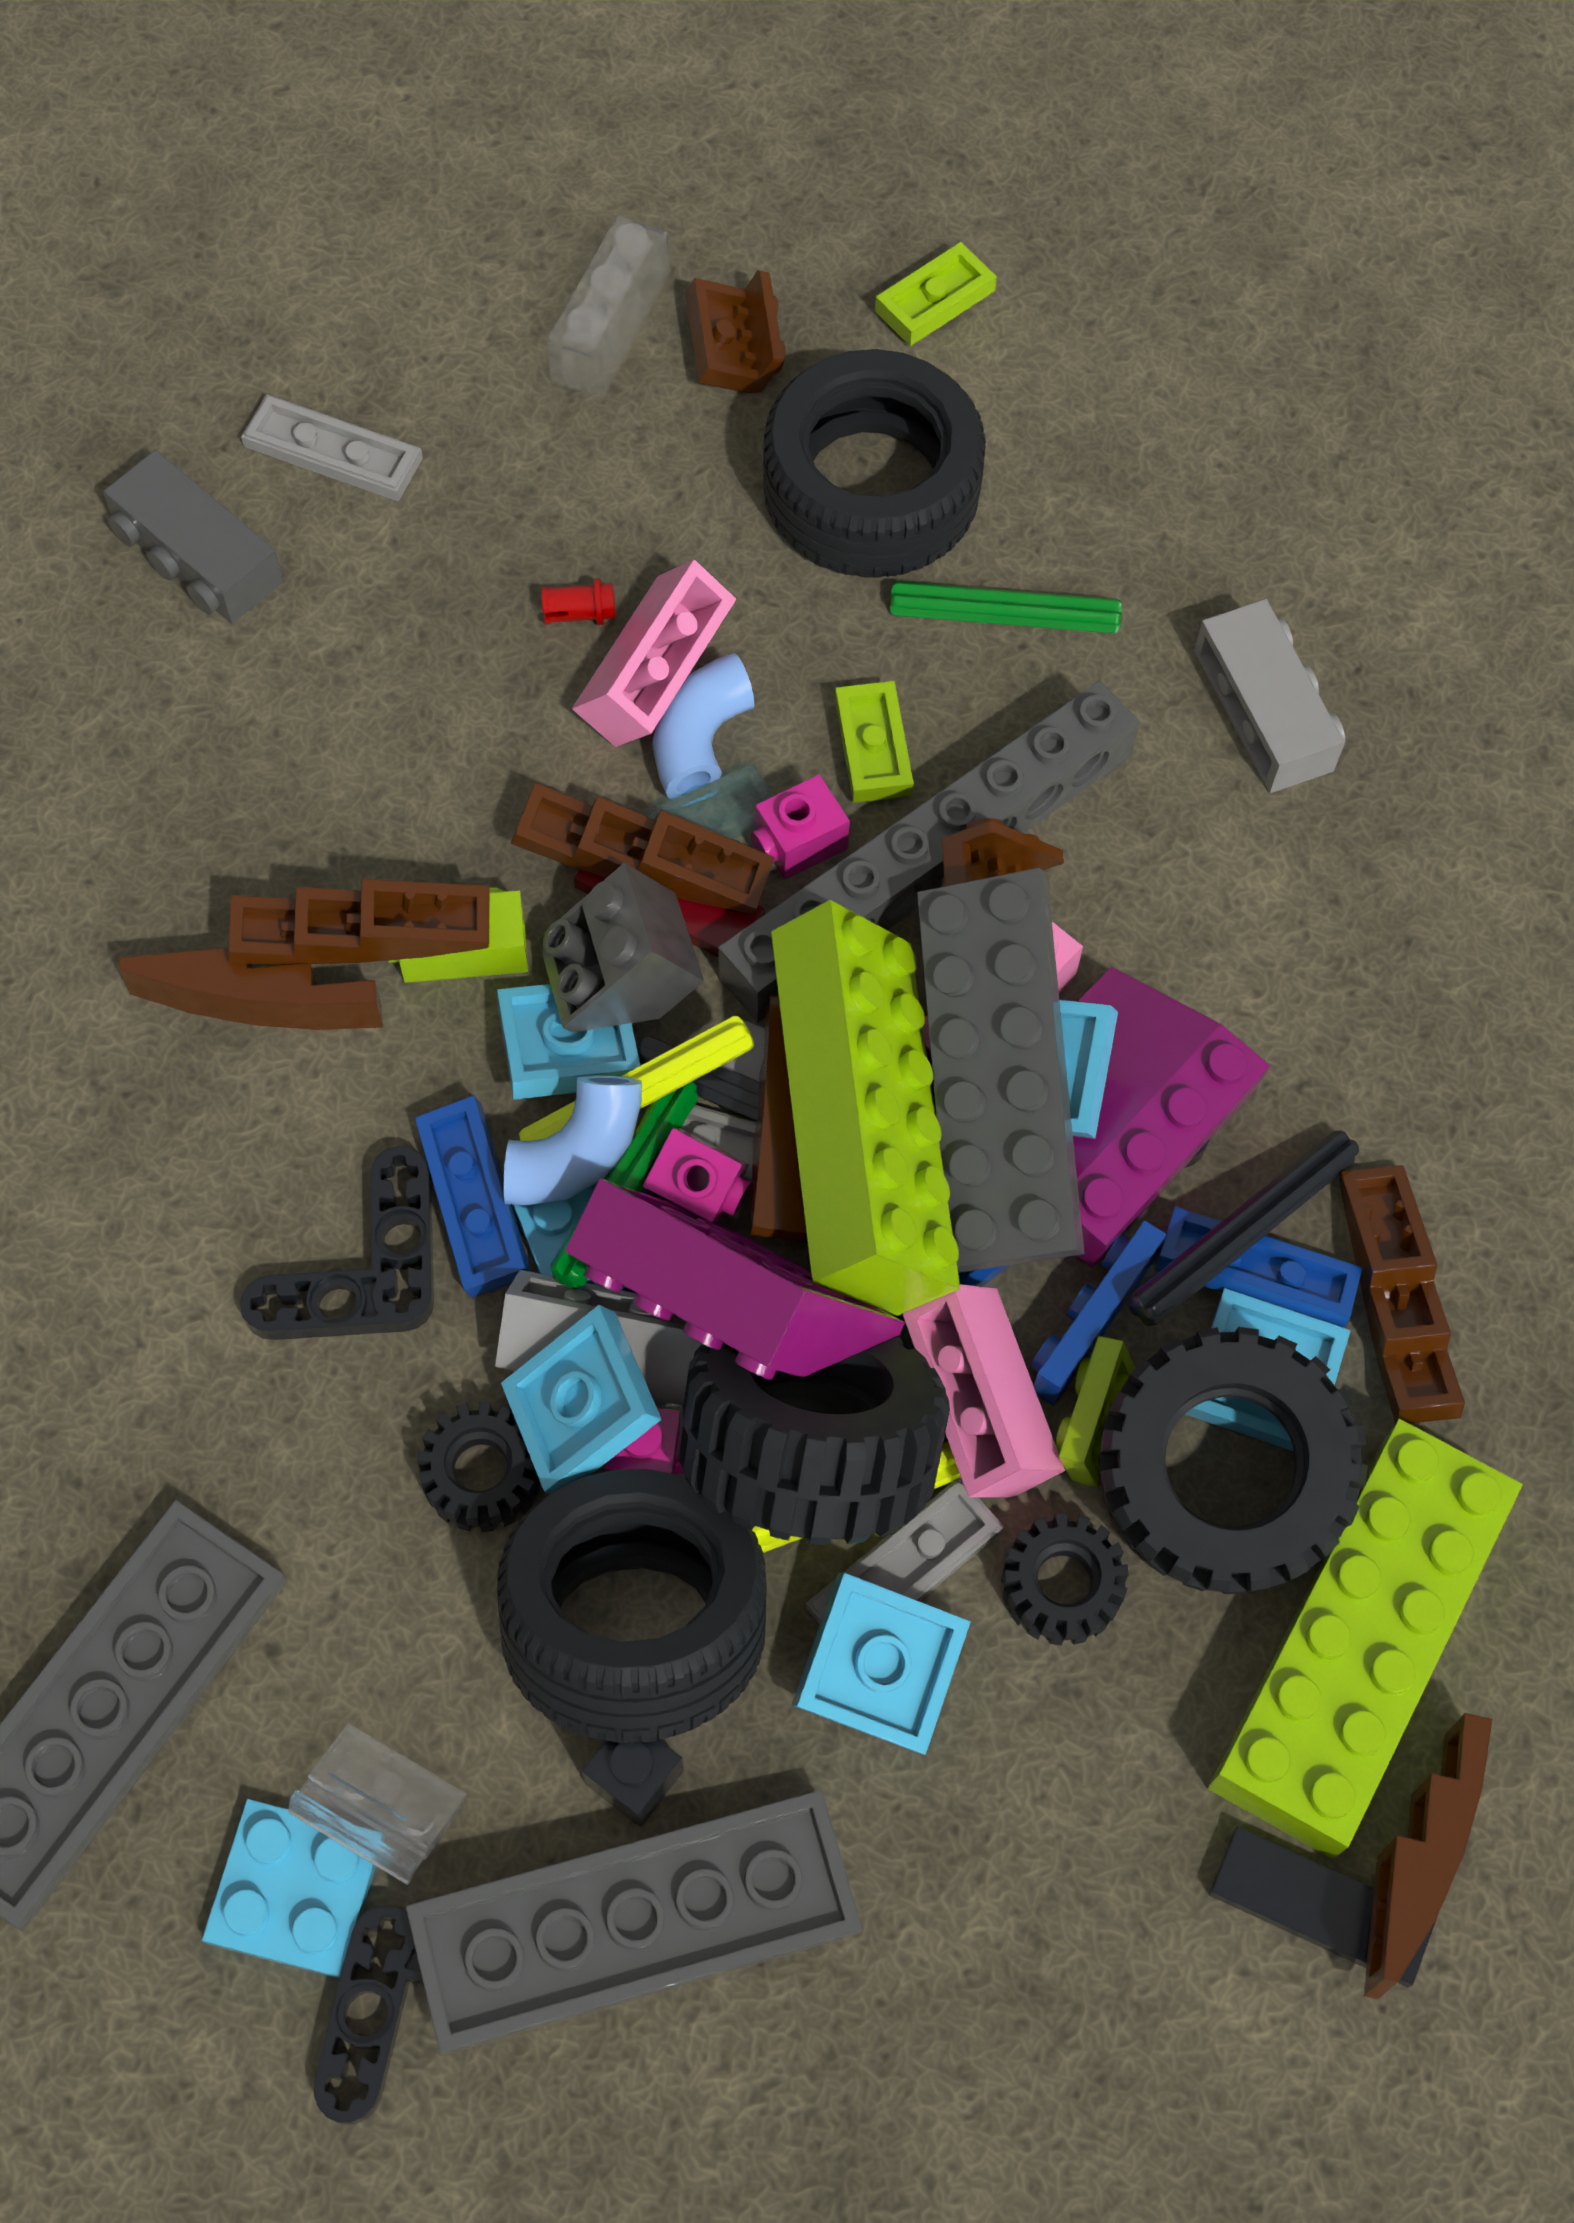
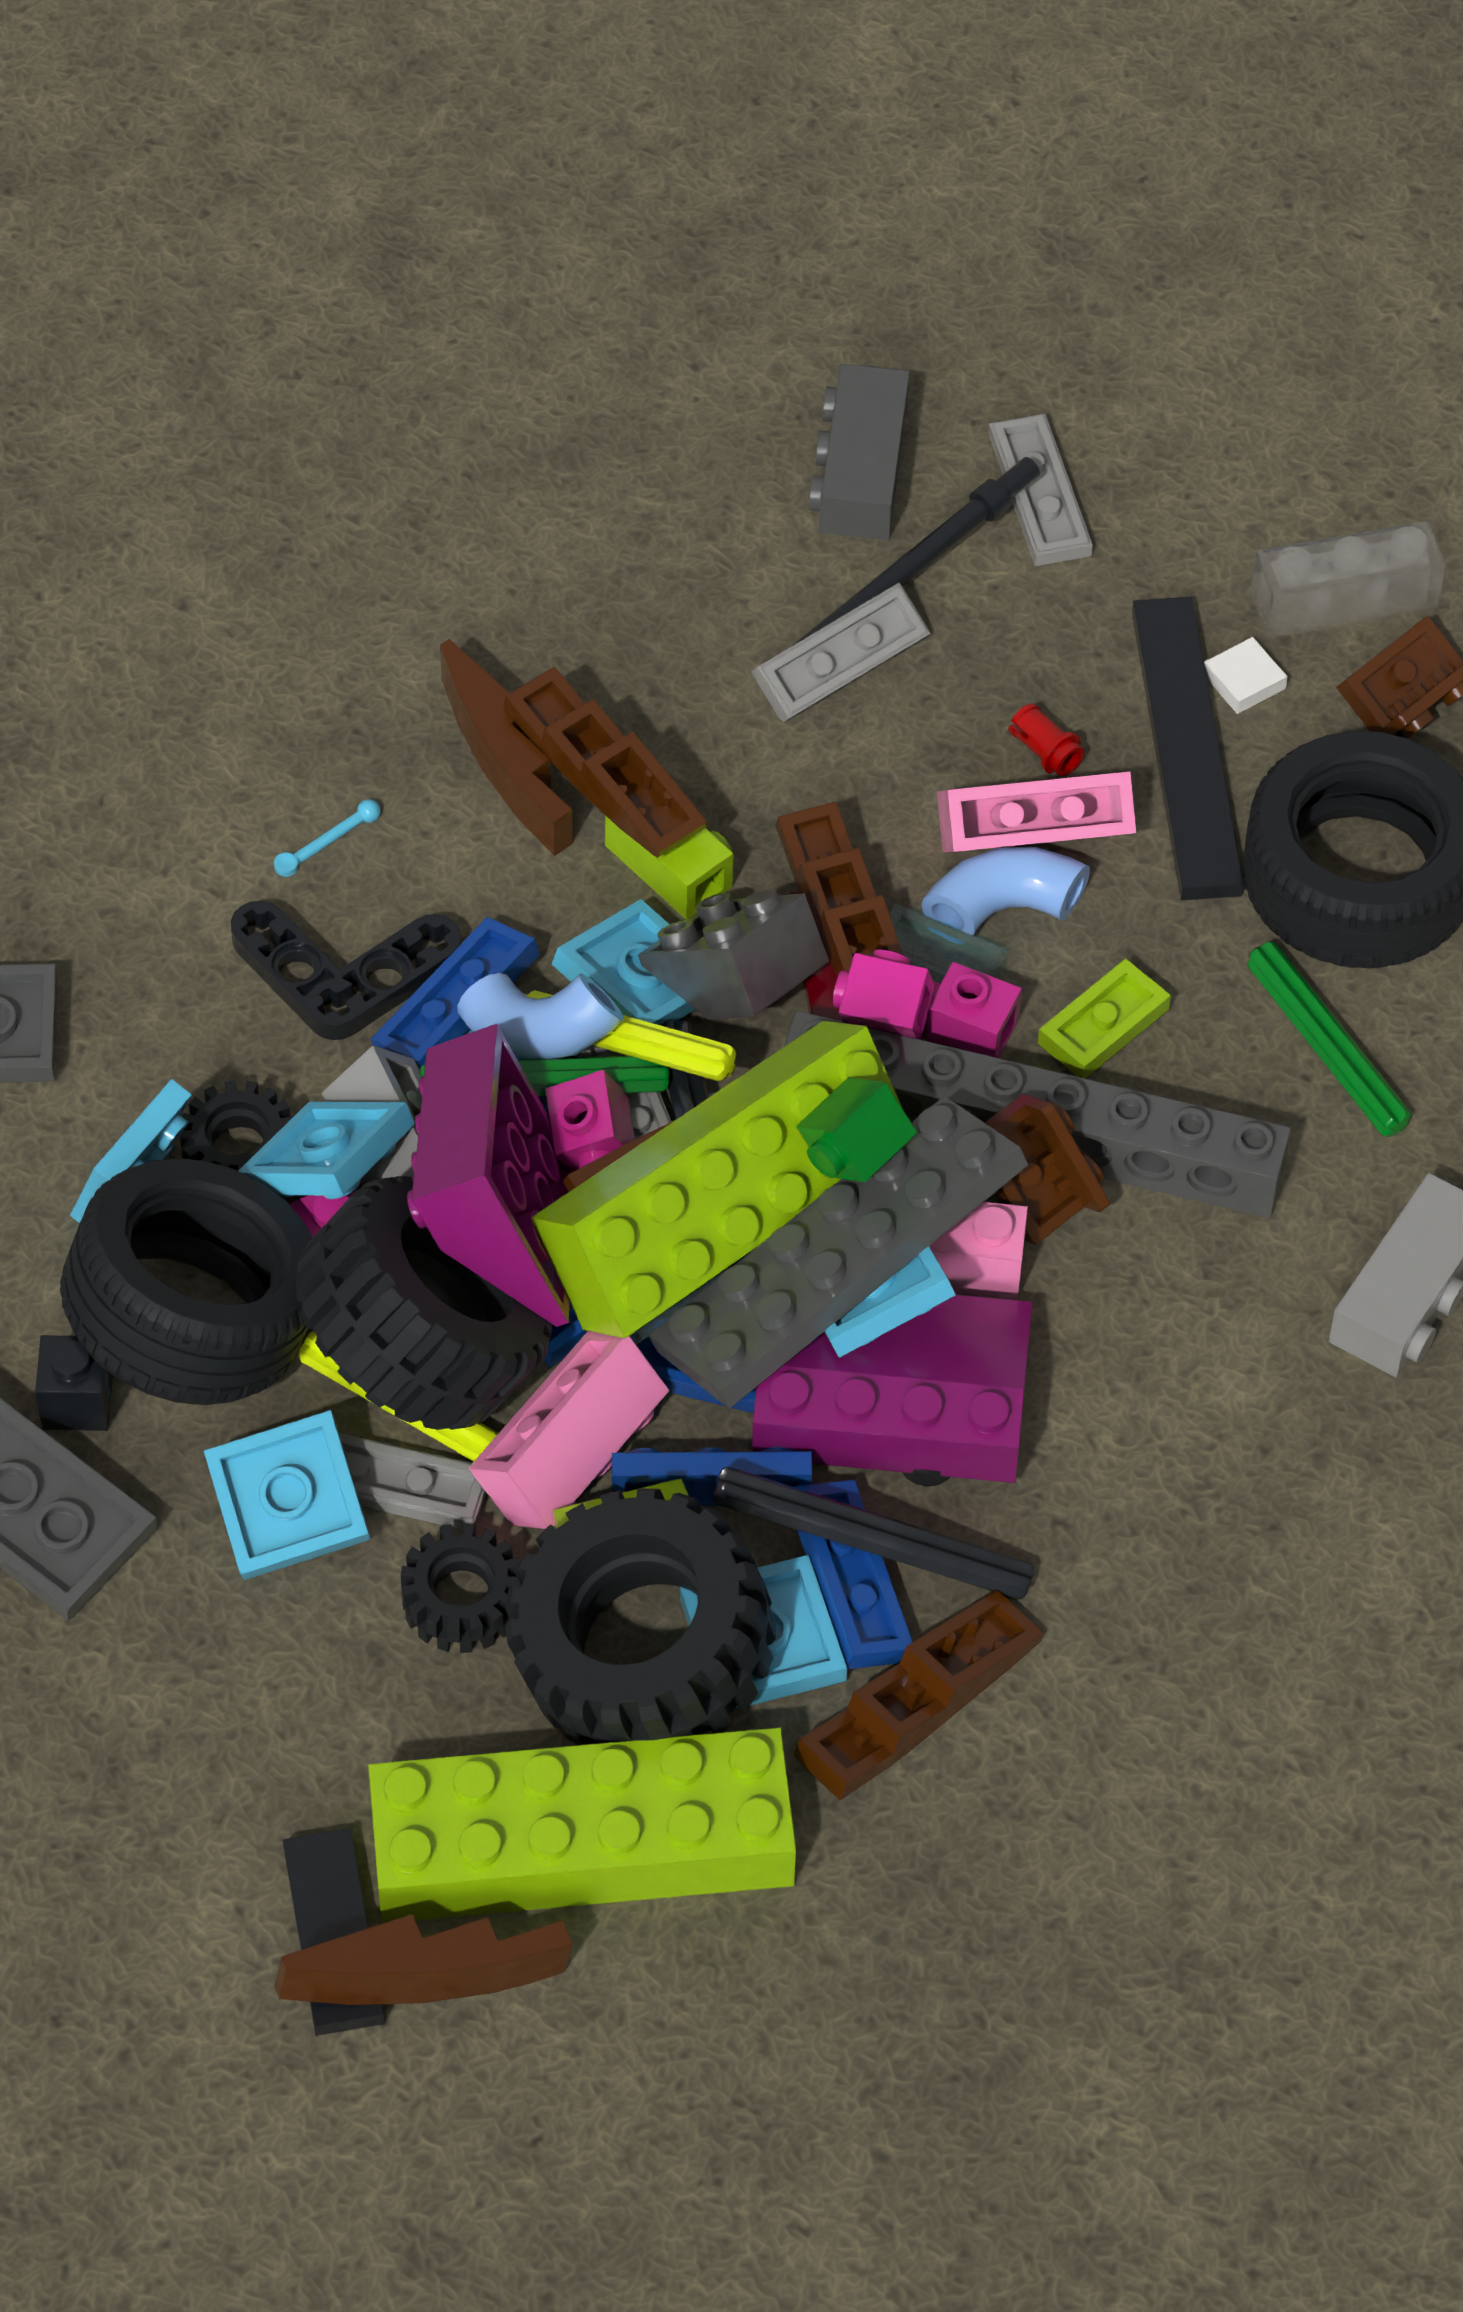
camera: 55 degrees right, 10 degrees down
none -> medium azure plate [70,1079,192,1223]
none -> medium azure hinge [274,799,381,877]
none -> light grey tile [751,582,931,722]
none -> black bar [789,457,1040,648]
none -> green brick [796,1077,917,1183]
none -> dark pink brick [833,950,935,1040]
none -> black tile [1132,597,1243,901]
none -> white tile [1204,637,1288,714]

